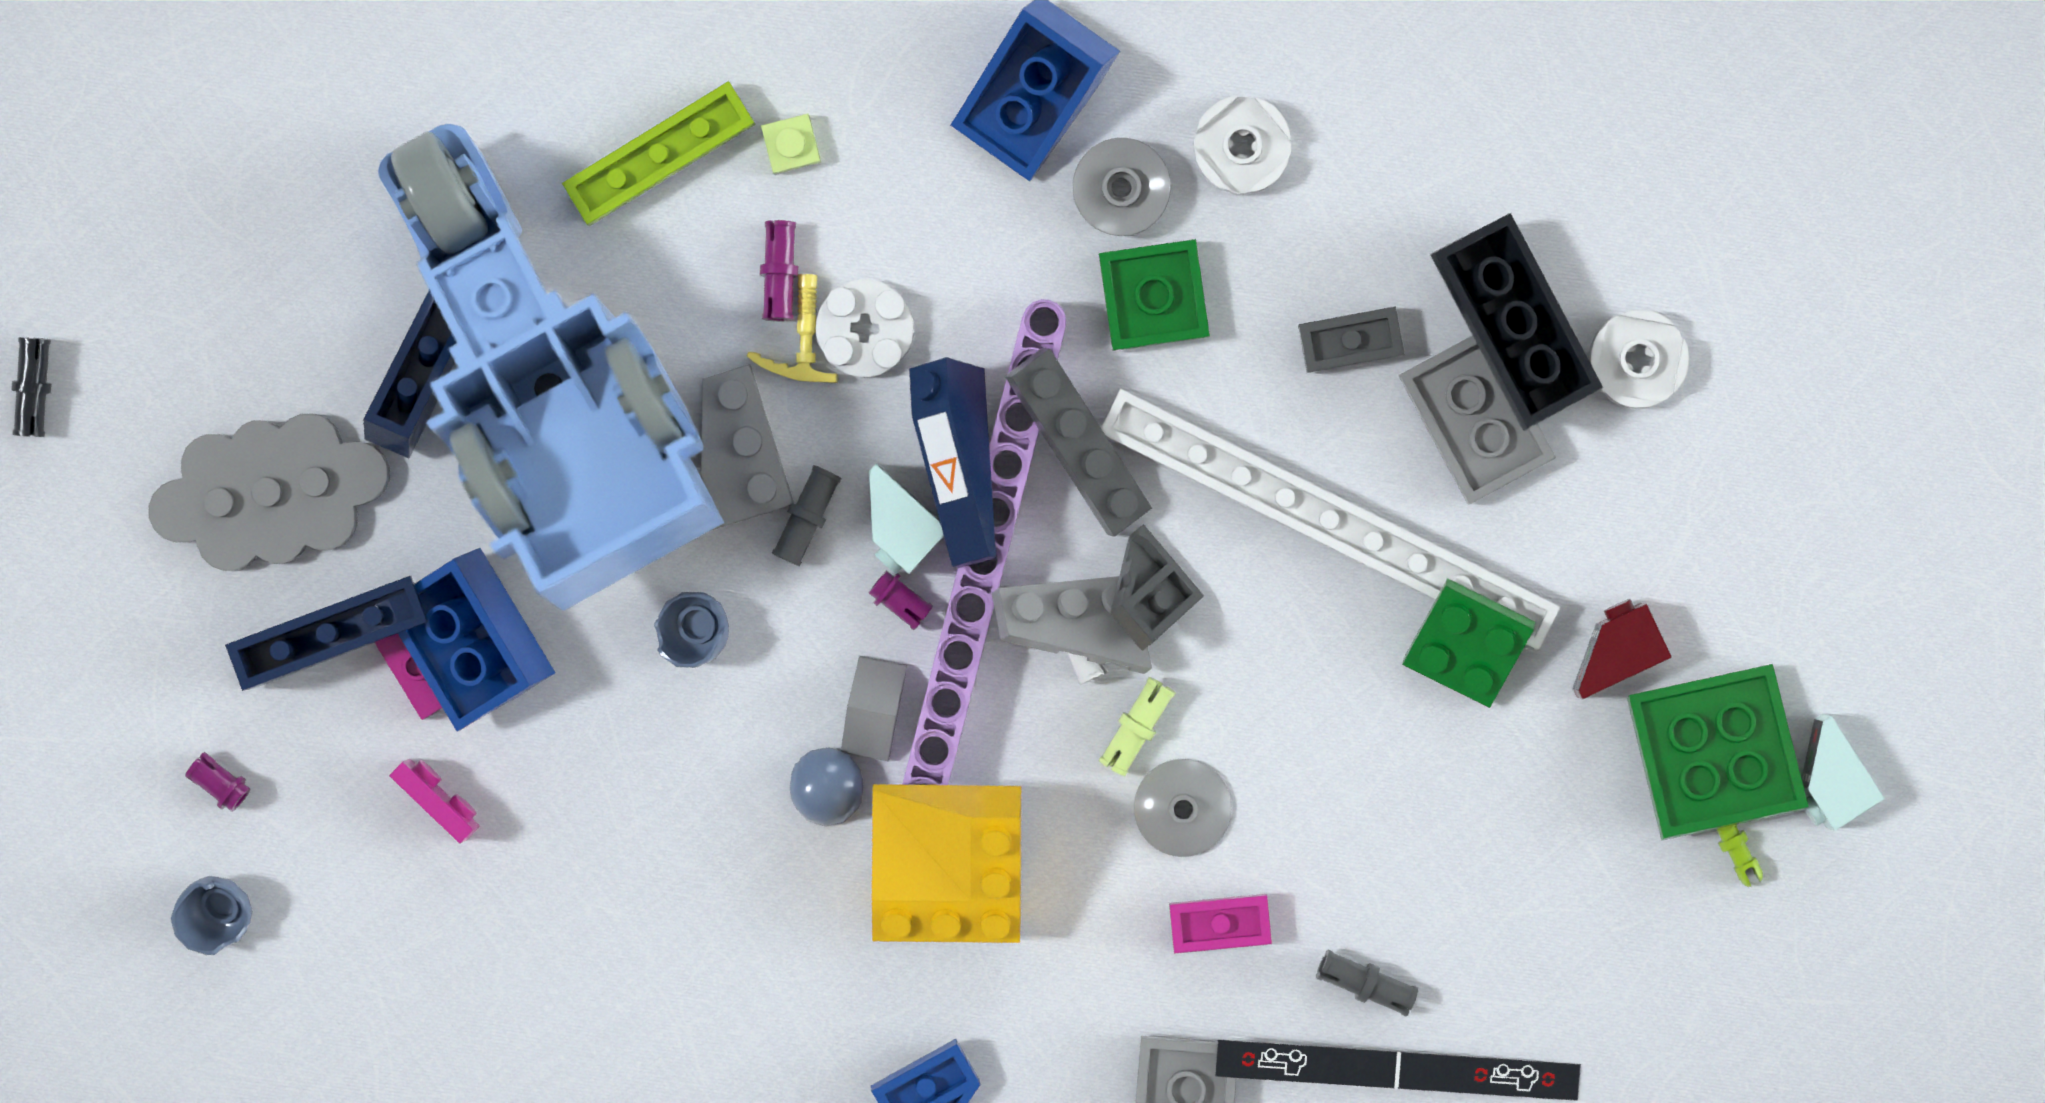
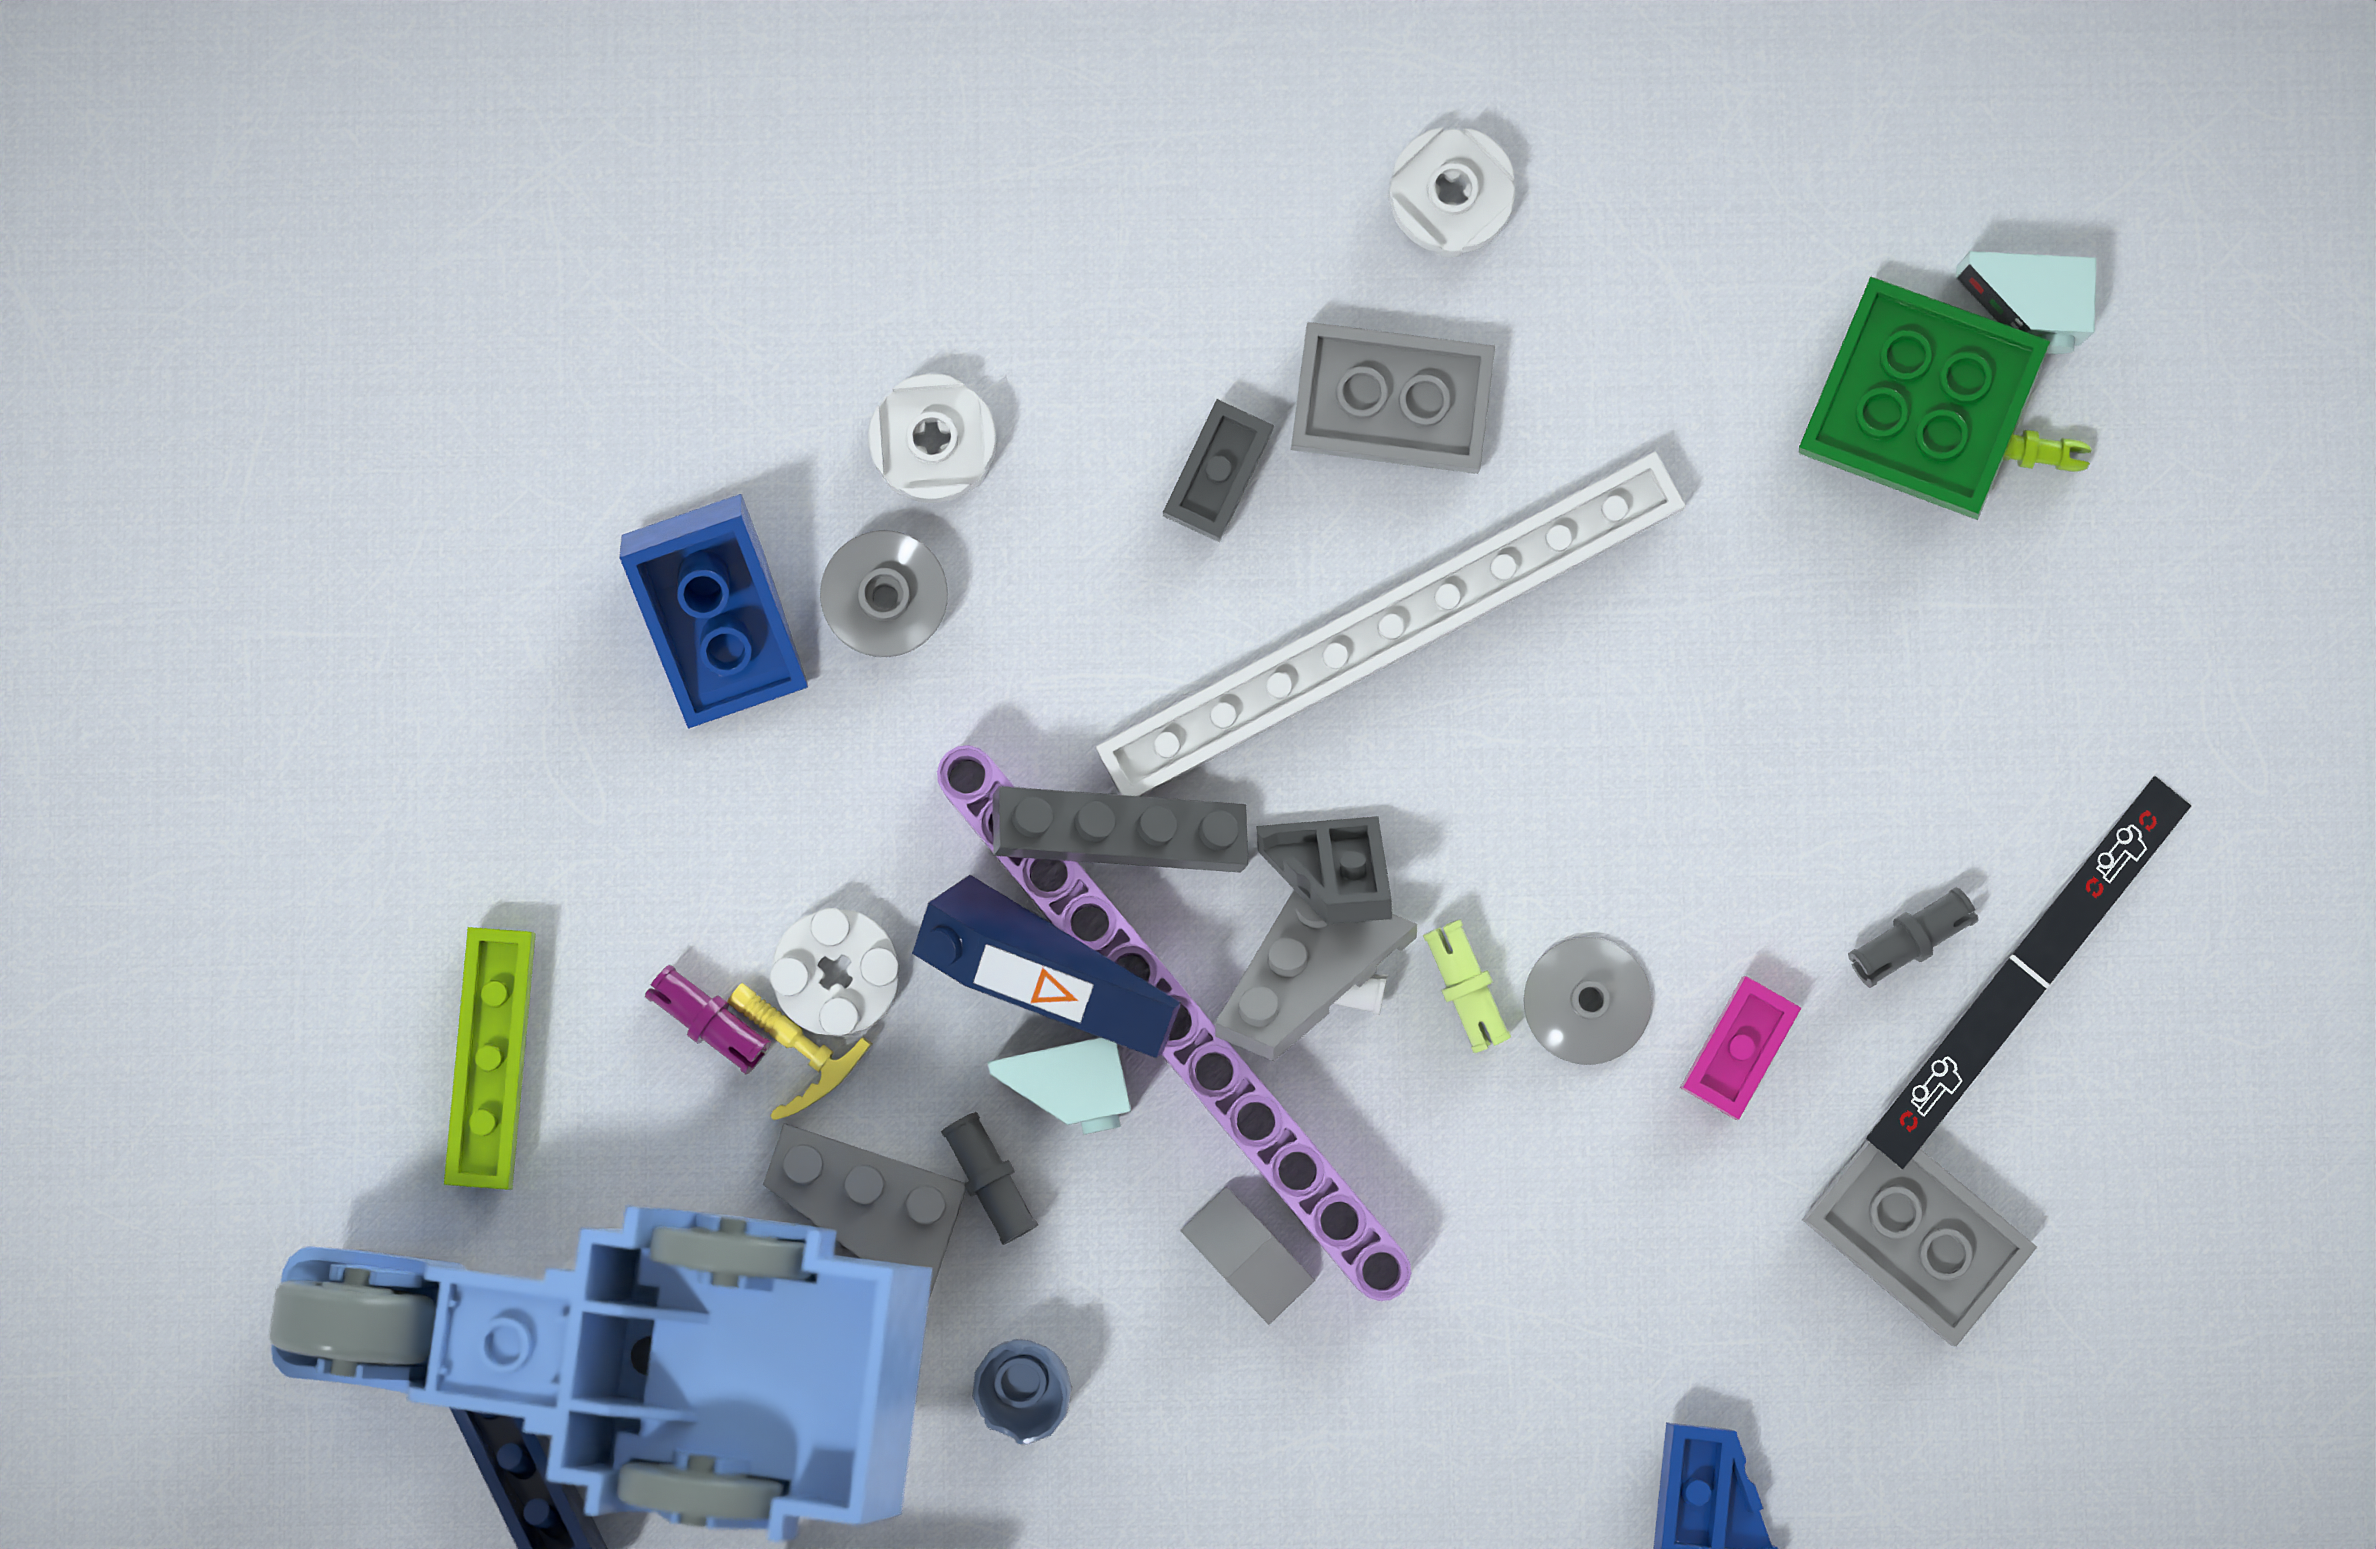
camera: 60 degrees left, 5 degrees down
yellowish green plate [761,114,822,175] -> none
sand blue hair [790,747,863,826] -> none
magenta pin [869,570,933,630] -> none
yellow slope [872,784,1022,943] -> none
green plate [1099,239,1210,351] -> none
green plate [1402,578,1536,708] -> none
black slope [1430,213,1603,431] -> none
dark red slope [1572,599,1672,699] -> none

